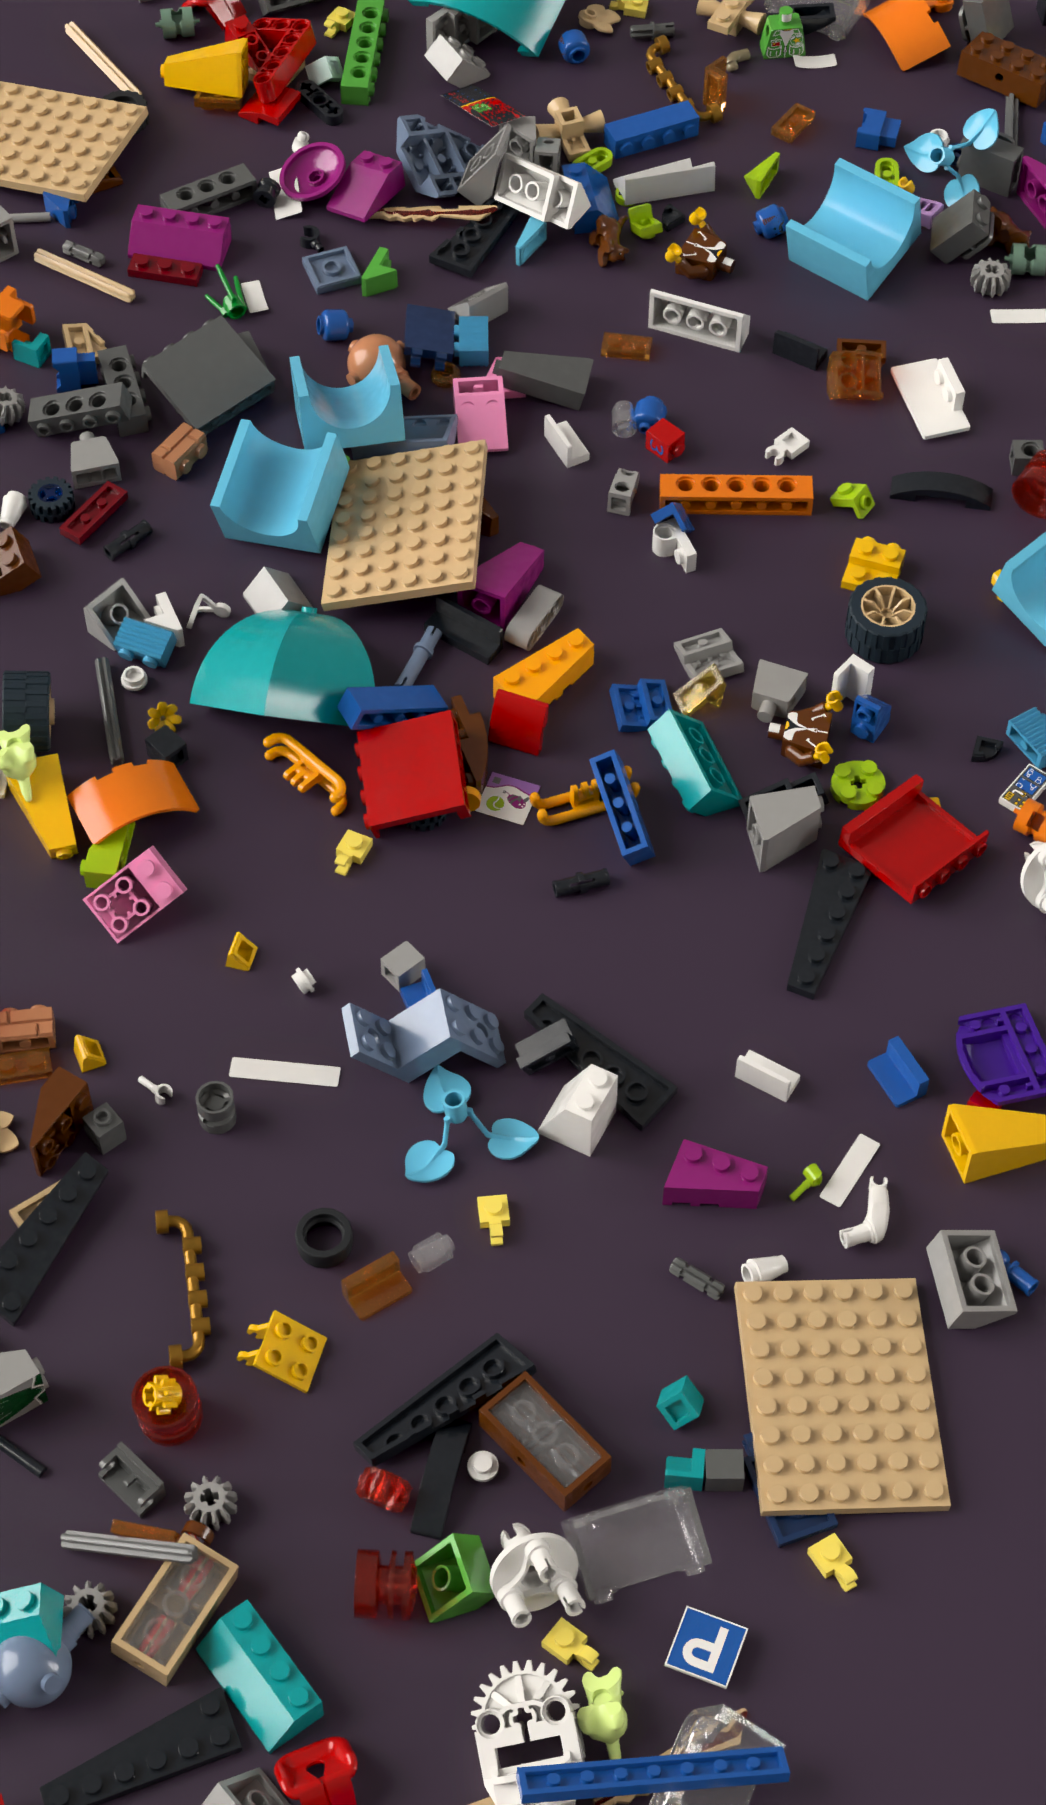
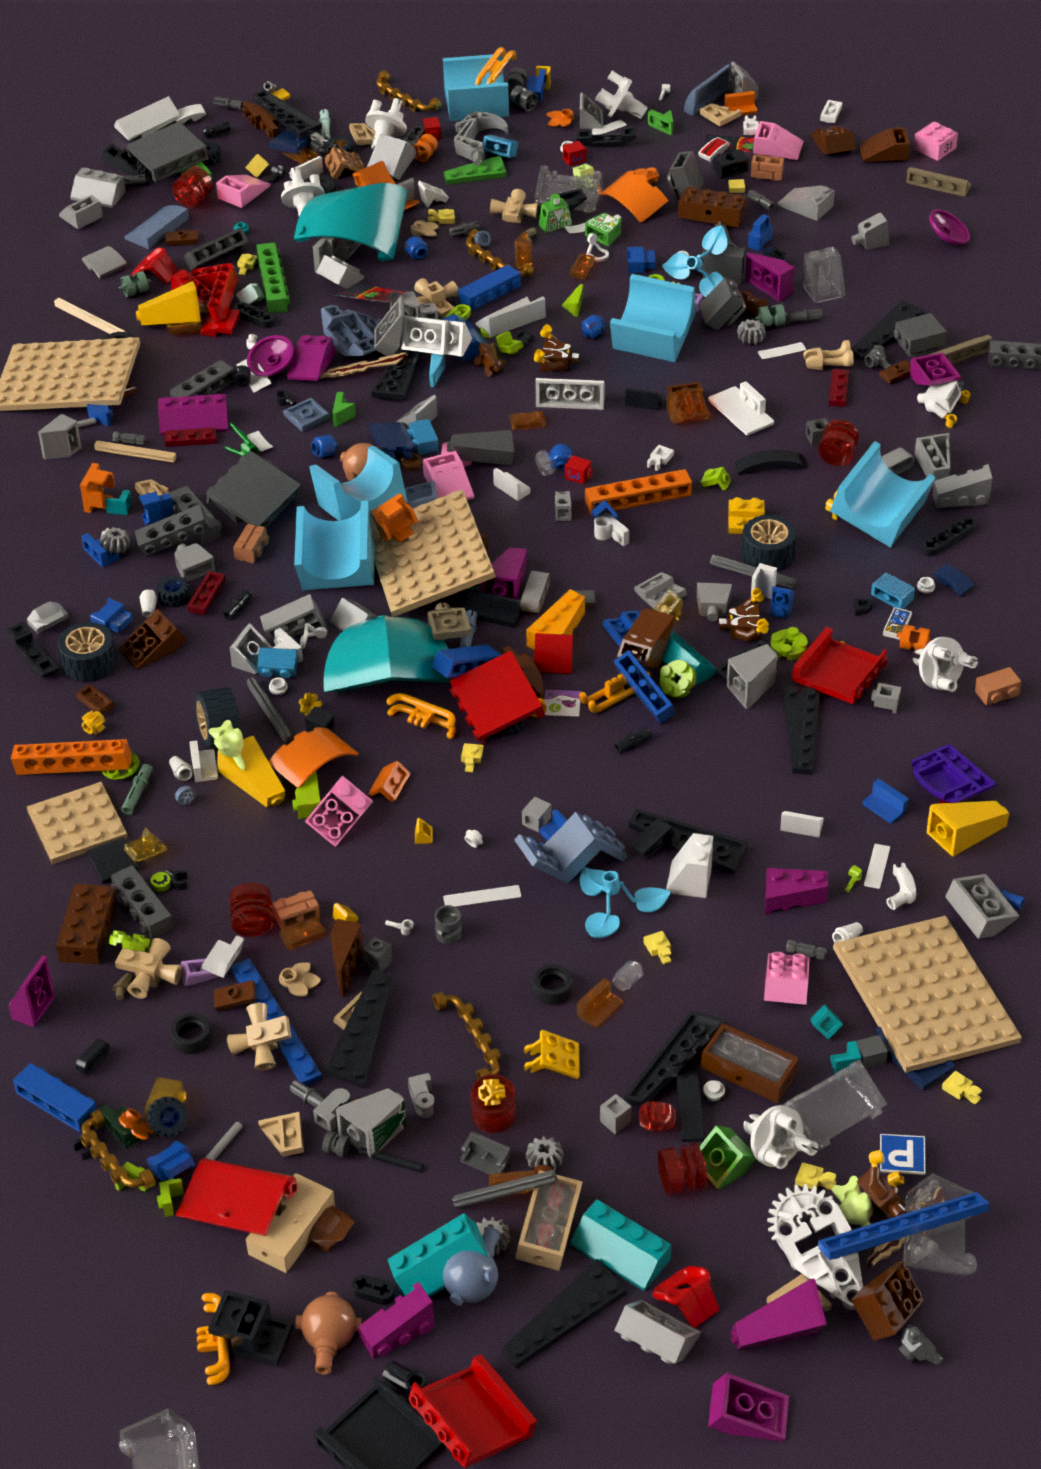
camera: 15 degrees left, 10 degrees down
none -> light grey wedge [260,594,328,643]
none -> orange panel [368,761,411,802]
none -> orange panel [370,493,418,543]
none -> light grey leg [408,1073,435,1118]
none -> dark tan plate [428,603,471,640]
none -> sand blue tile [475,231,491,247]
none -> dark grey tile [576,590,595,608]
none -> bright green torso [585,213,622,246]
none -> white piece [586,233,609,262]
none -> light grey panel [600,1094,631,1135]
none -> reddish brown slope [617,608,676,670]
none -> lime plate [660,660,696,699]
none -> dark grey axle [710,555,796,589]
none -> bright pink slope [764,952,810,1004]
none -> reddish brown torso [856,1150,907,1219]
none -> light grey brick [871,683,901,713]

